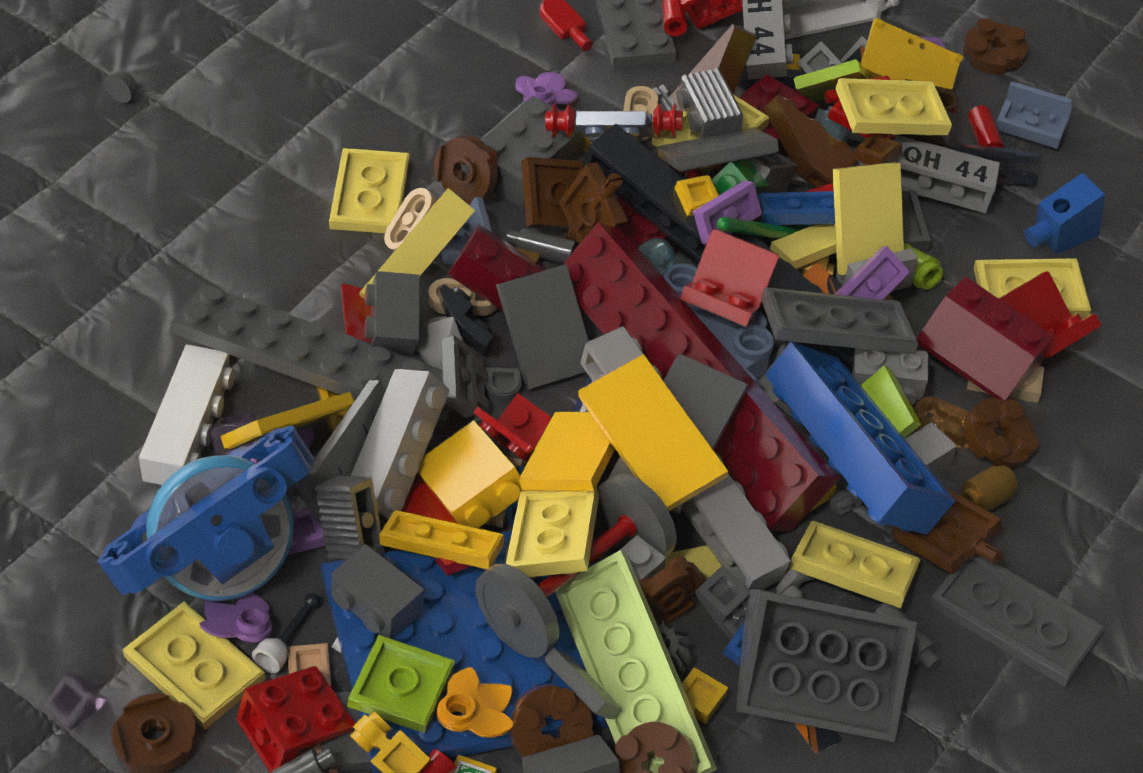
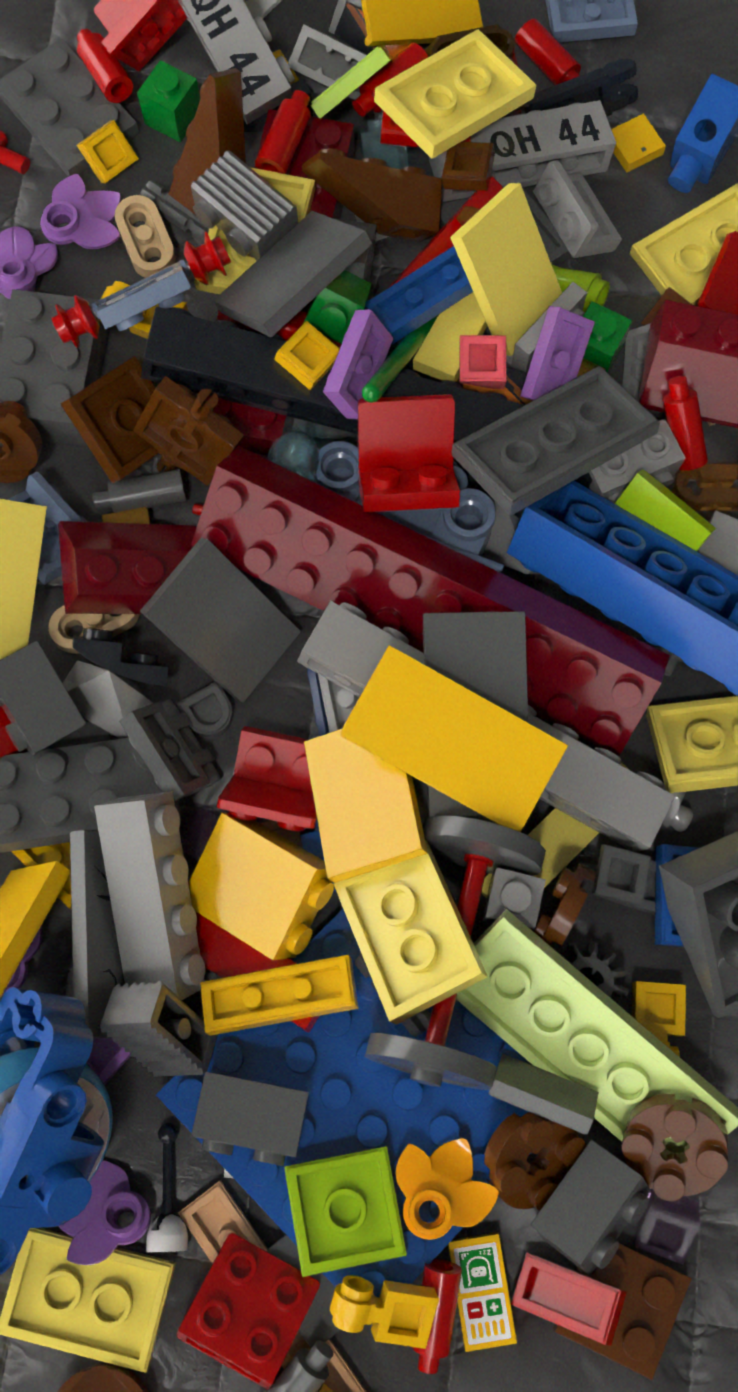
camera: 25 degrees left, 25 degrees up
none -> medium lavender plate [40,174,121,249]
none -> yellow tile [76,120,139,183]
none -> green brick [137,60,201,143]
none -> red cylinder [255,90,311,174]
none -> coral slope [459,335,506,389]
none -> light grey bracket [533,160,622,258]
none -> green brick [583,301,632,374]
none -> yellow tile [611,113,666,173]
none -> red cylinder [663,376,708,471]

